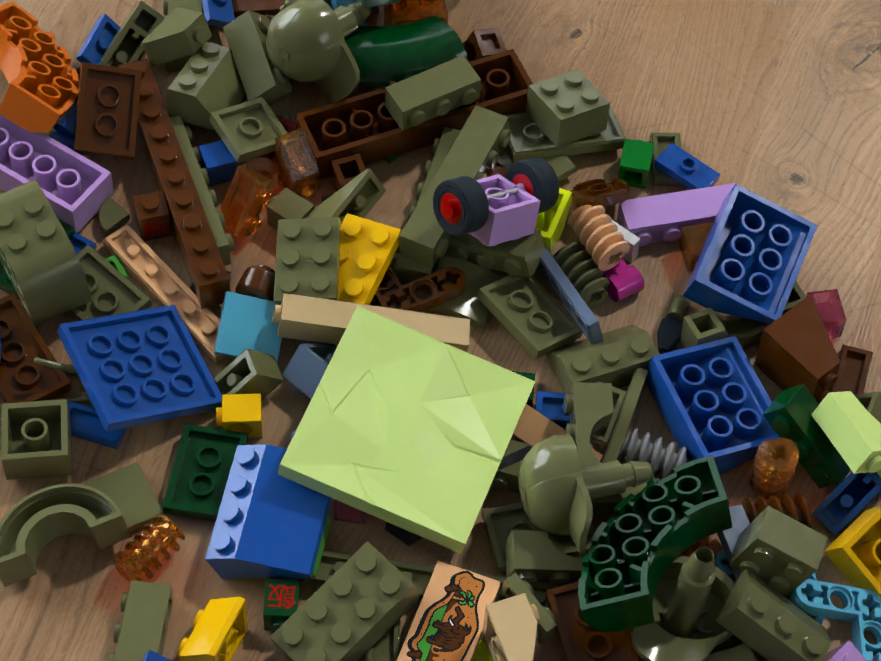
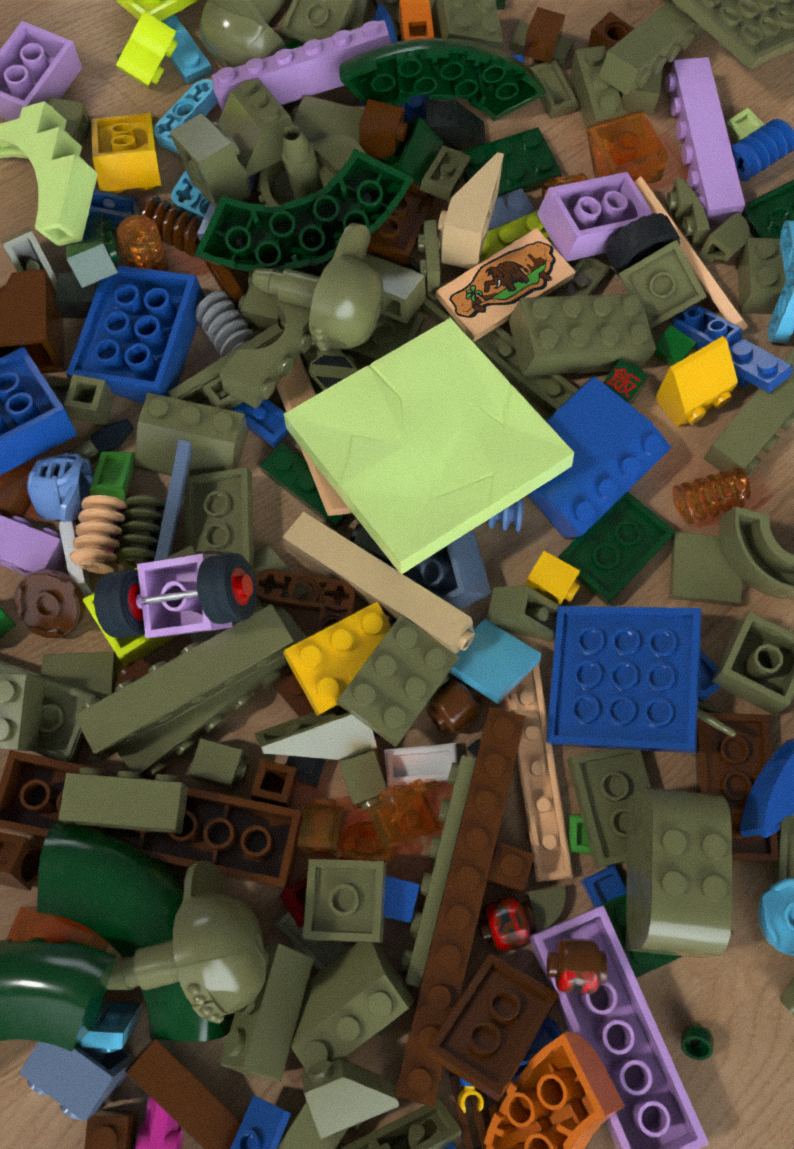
camera: 145 degrees left, 15 degrees up
none -> medium blue piece [27,453,94,522]
none -> bright green tile [89,452,135,500]
none -> olive brick [189,738,250,791]
none -> white tile [384,743,458,788]
none -> head [477,896,537,953]
none -> reddish brown head [547,938,607,994]

